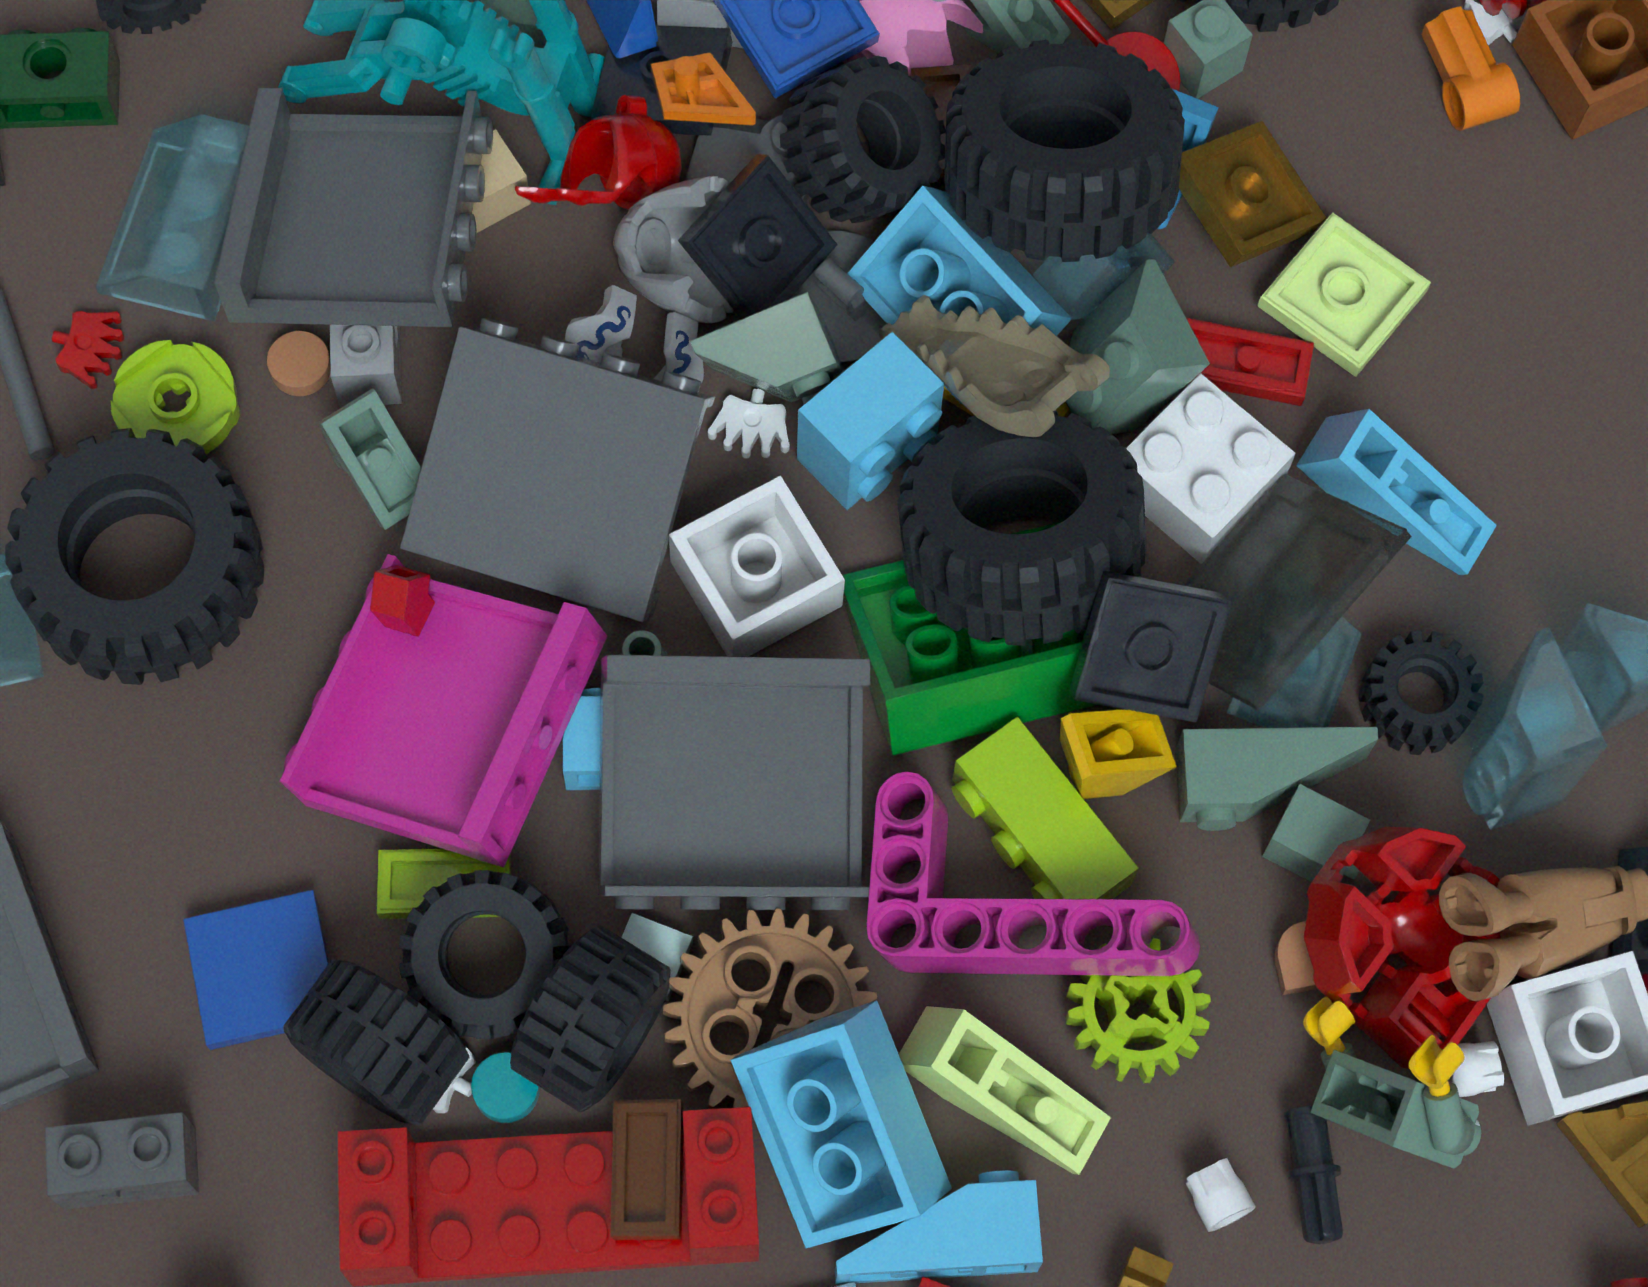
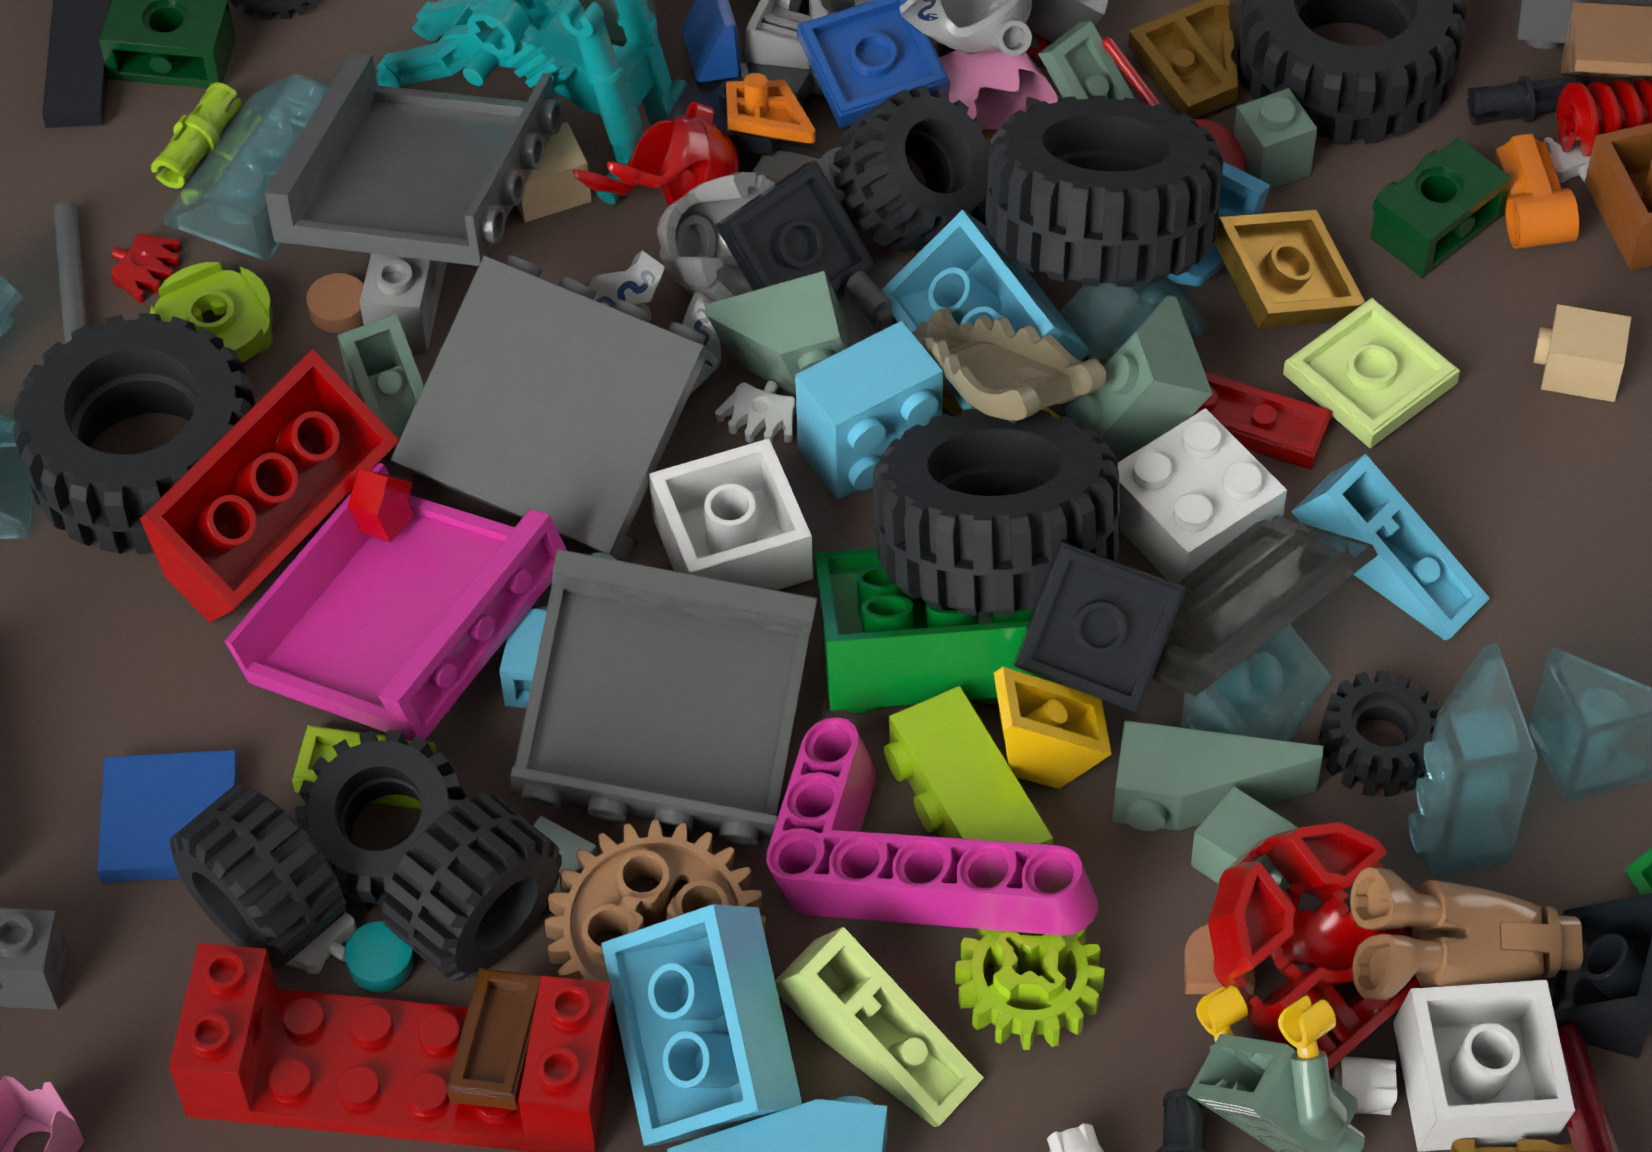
camera: 15 degrees right, 15 degrees down
none -> red slope [140,349,399,623]
none -> lime pin [151,82,242,189]
none -> dark green brick [1370,137,1512,279]
none -> tan brick [1533,304,1631,402]

